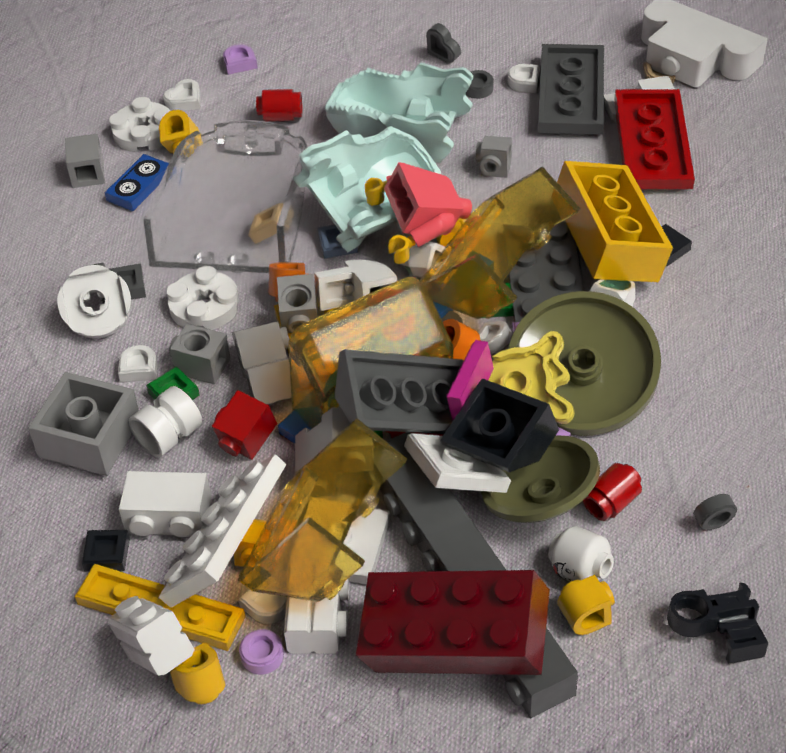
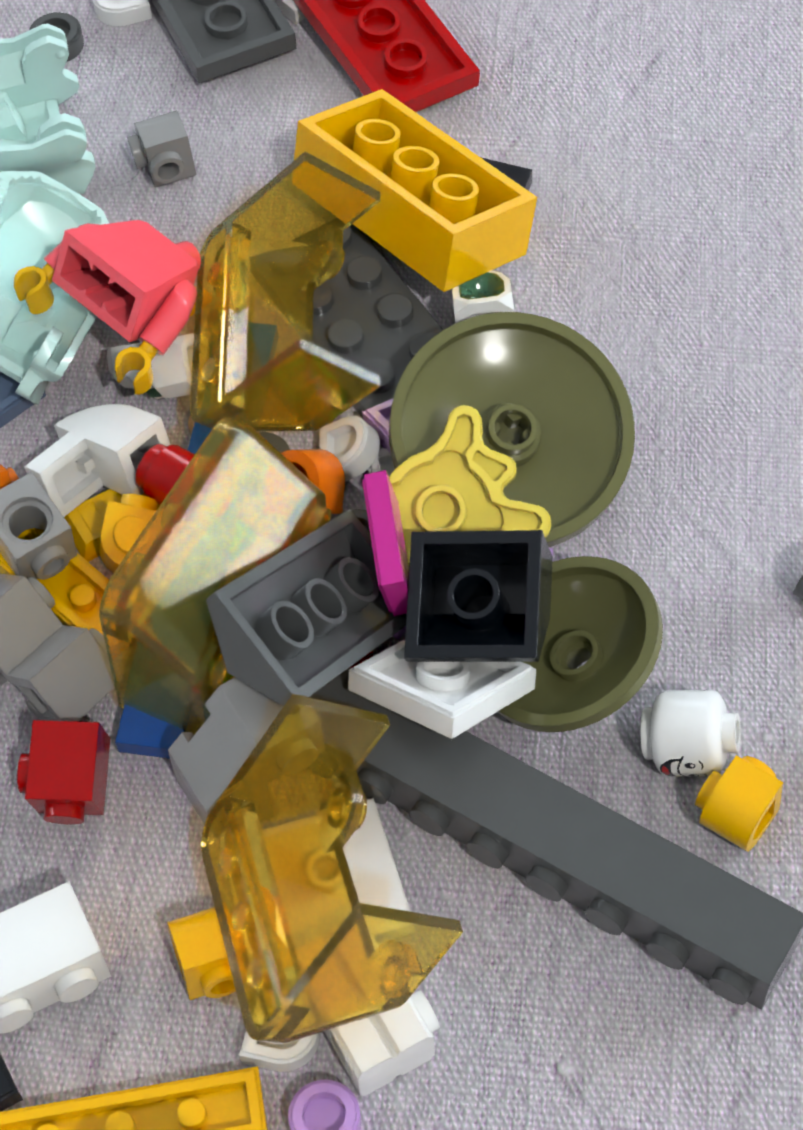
camera: 30 degrees left, 10 degrees up
white plate [159,454,286,608] -> none
dark red brick [356,570,550,675] -> none
red brick [583,463,642,521] -> none

